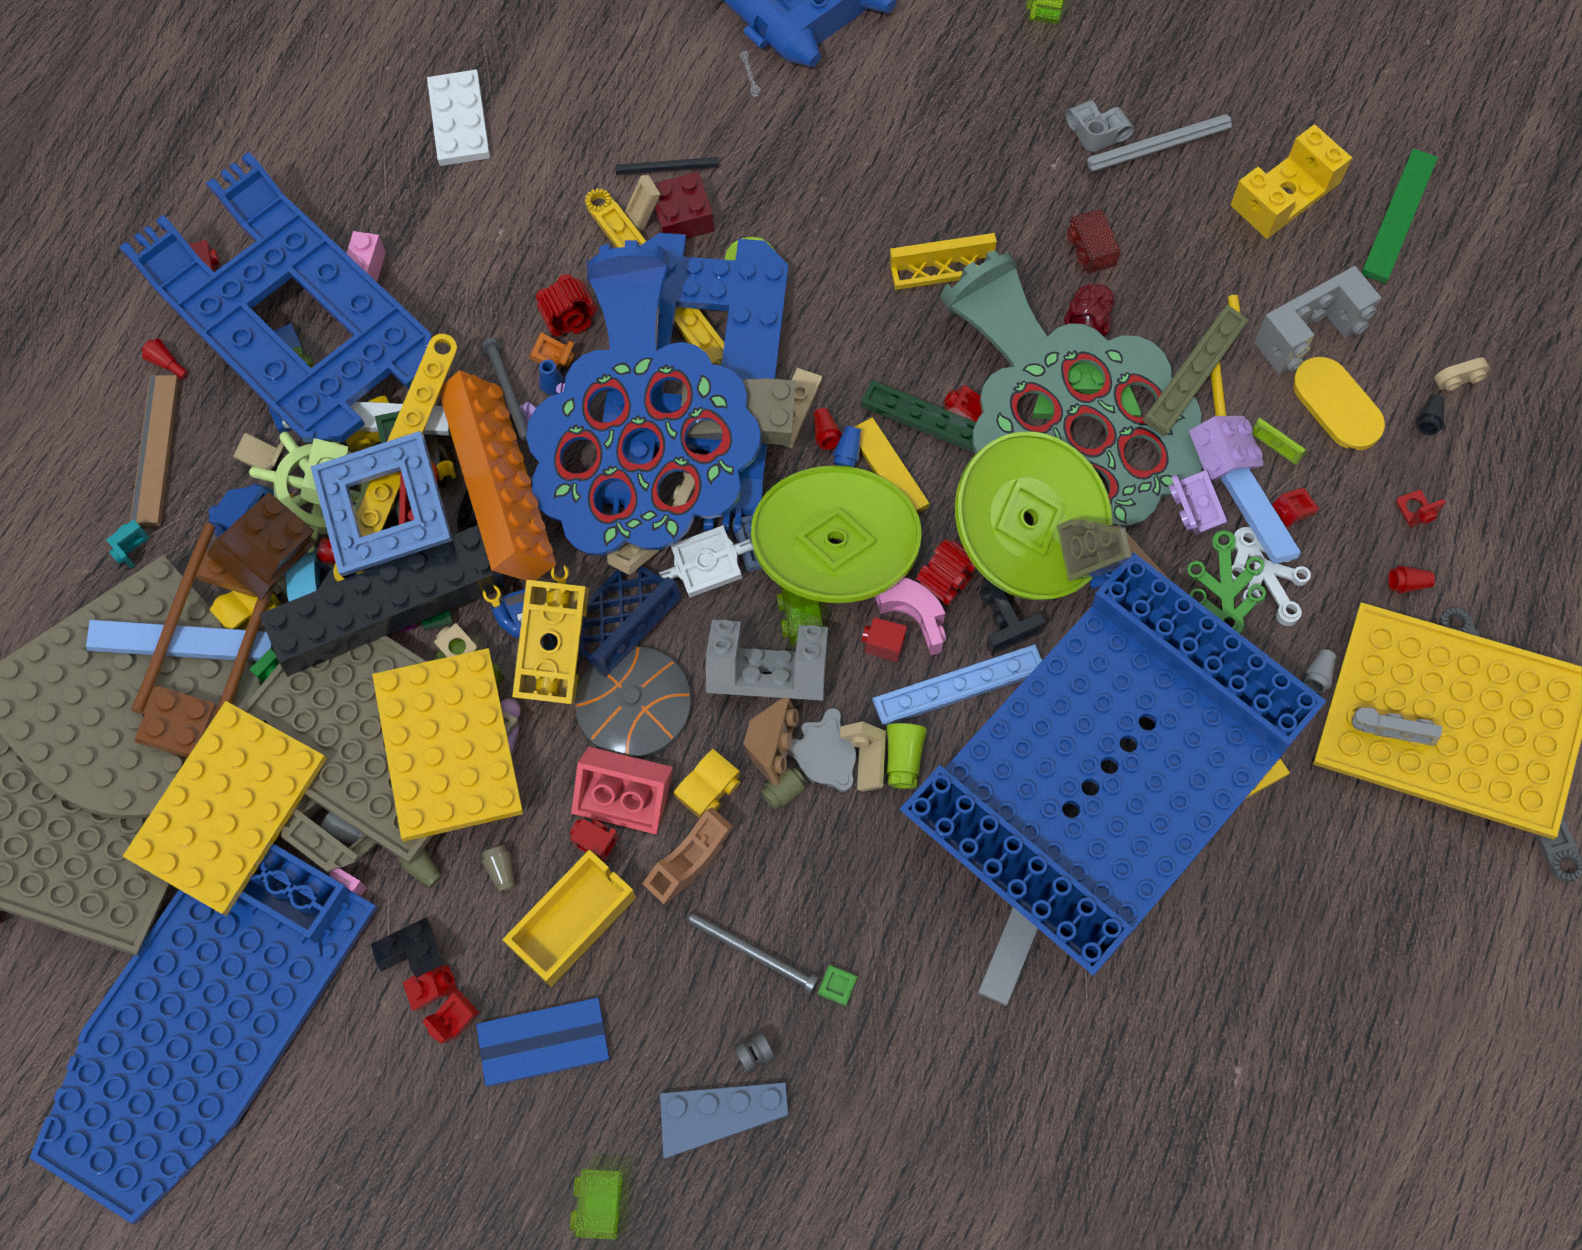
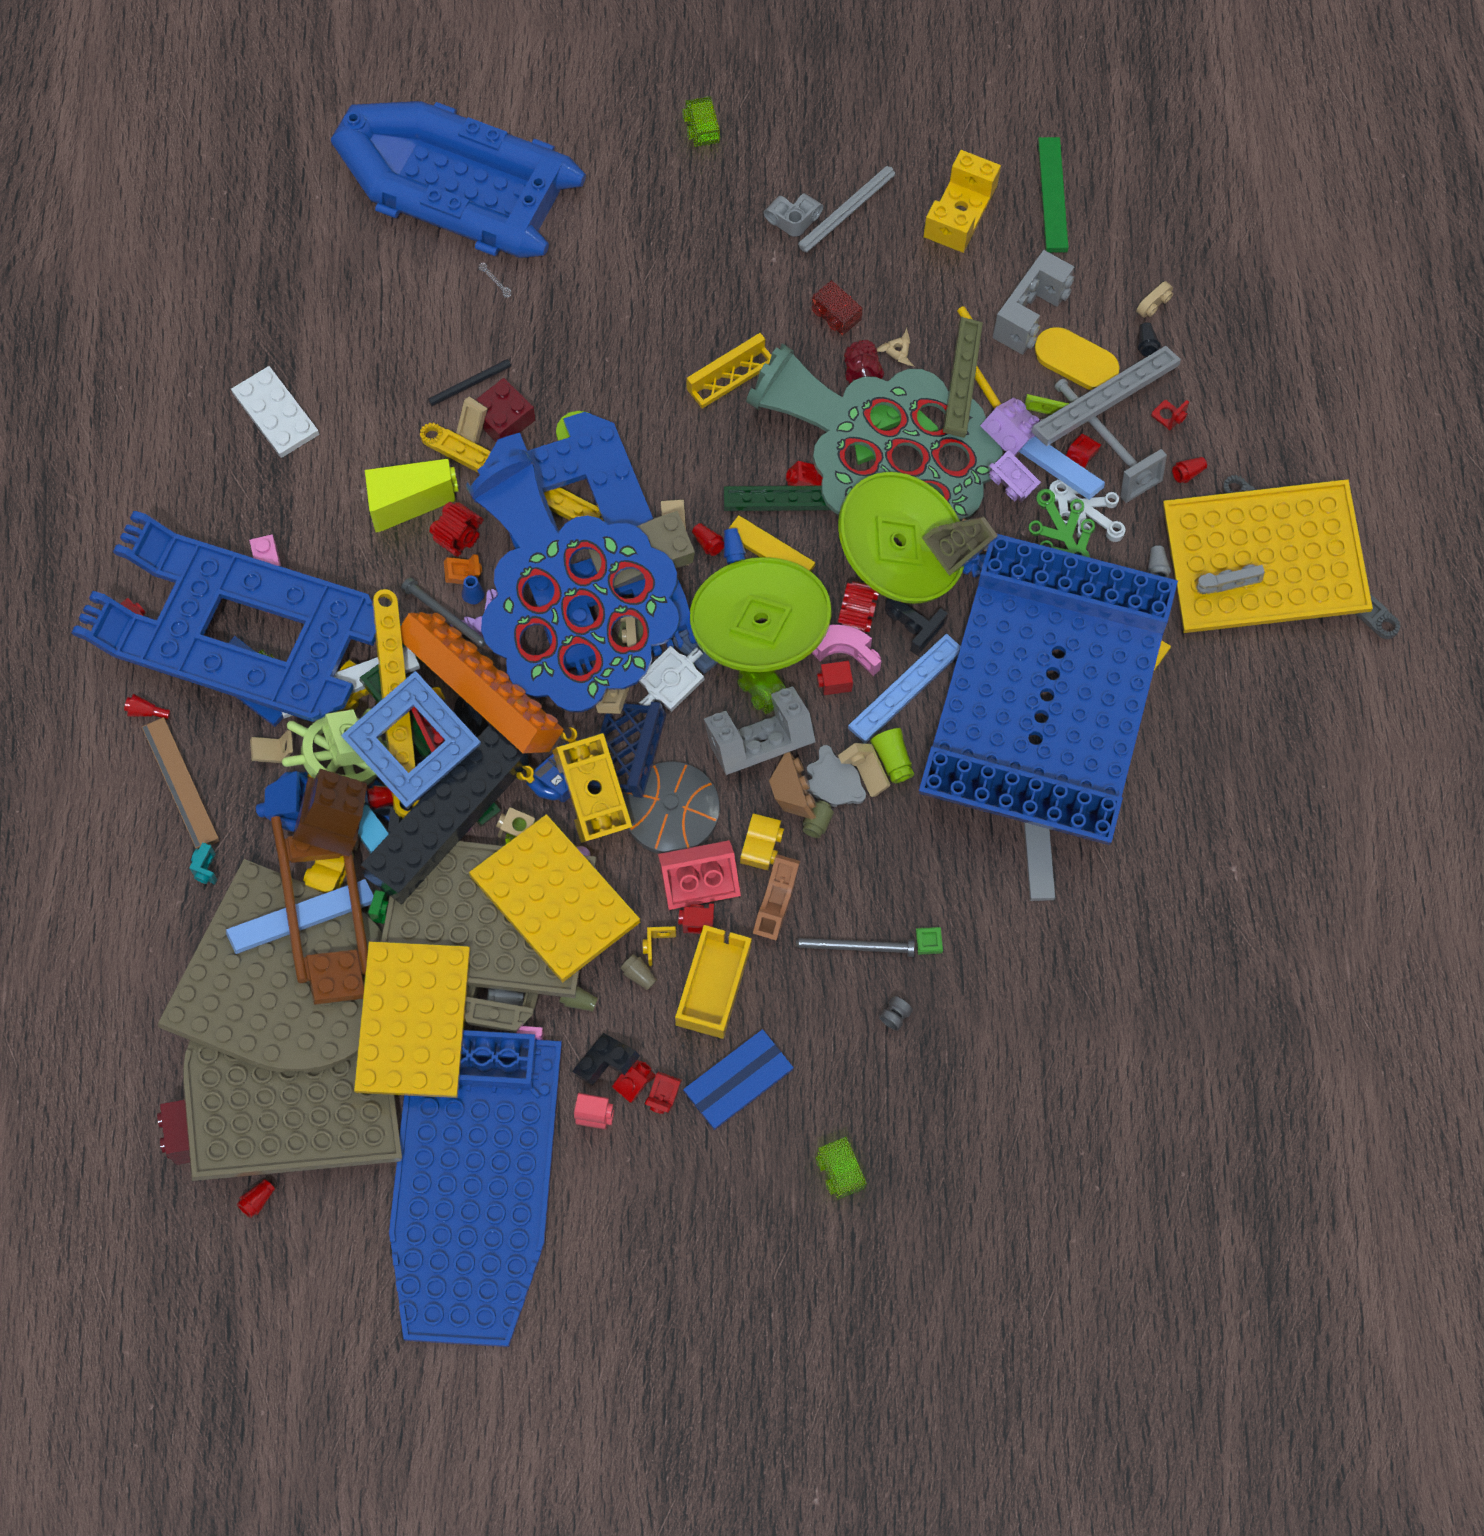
camera: 30 degrees left, 0 degrees up
sand blue wing [660,1083,788,1160] -> none
none -> neon yellow slope [365,459,459,532]
none -> coral brick [574,1093,614,1130]
none -> yellow bracket [643,926,676,966]
none -> tan piece [877,328,915,367]
none -> light grey plate [1031,346,1181,446]
none -> light grey tile [1055,379,1167,503]

